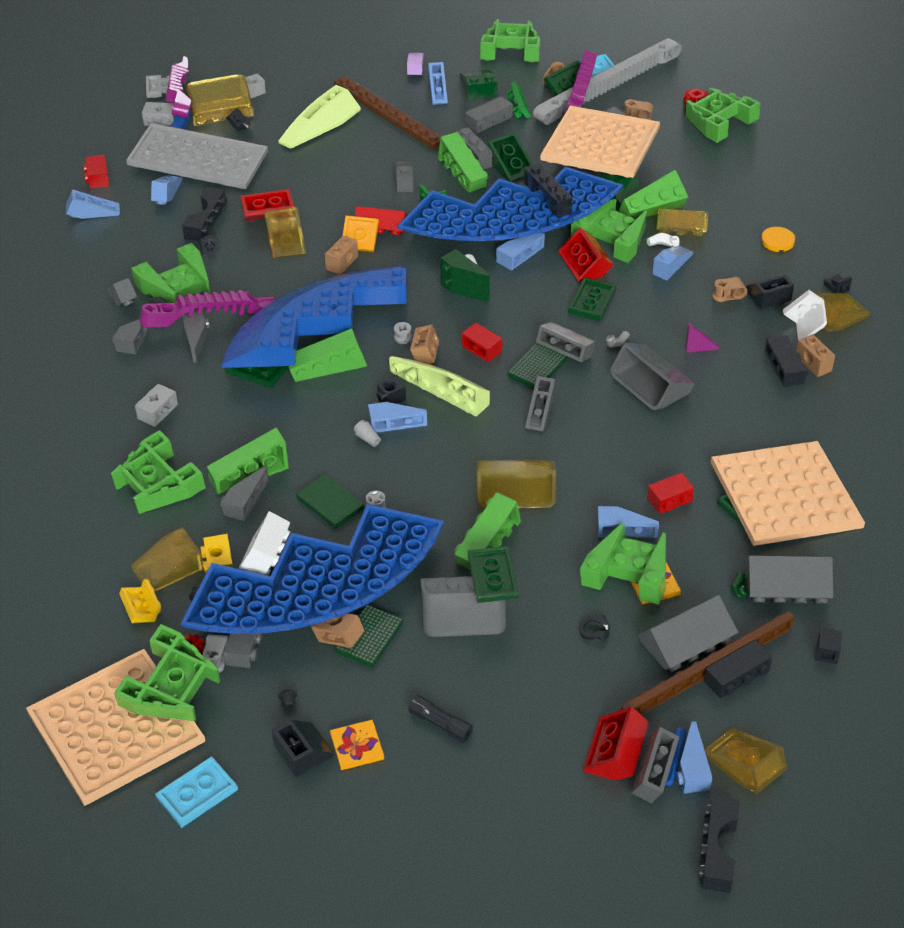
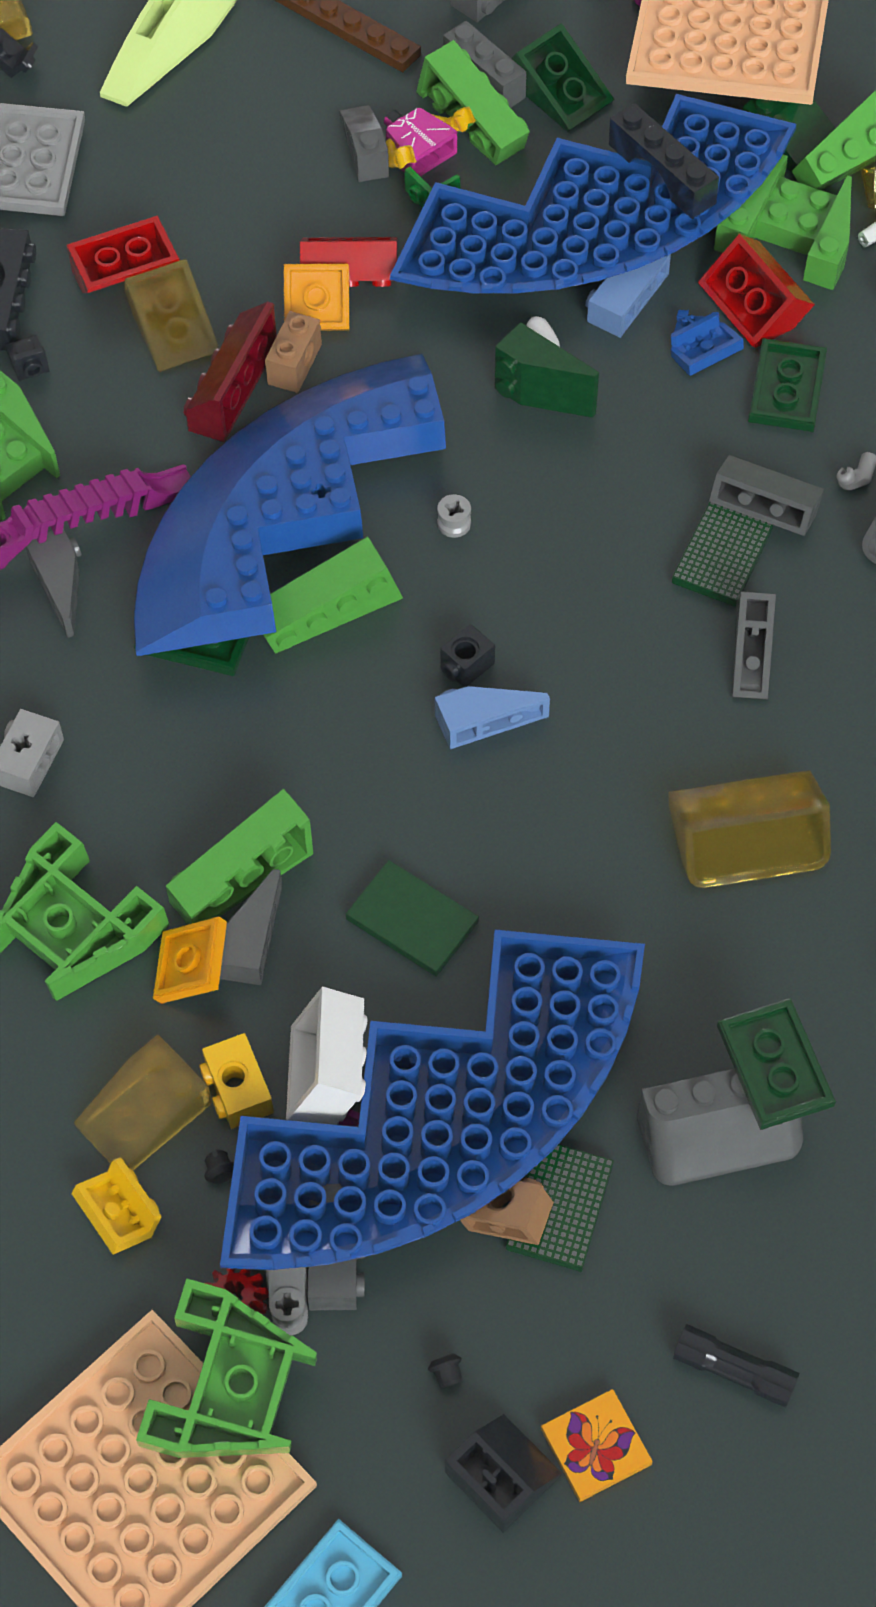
camera: 10 degrees left, 15 degrees up
light grey cone [354,420,381,447] -> none
light grey wheel [366,490,386,508] -> none
yellowish green wedge [389,356,490,417] -> none
medium nougat brick [410,325,440,364] -> none
bright green wedge [454,492,521,570] -> none
red brick [462,323,502,362] -> none
none -> light orange tile [153,916,227,1004]
none -> dark red slope [184,301,277,443]
none -> dark pink torso [384,107,476,177]
none -> blue slope [671,310,744,376]

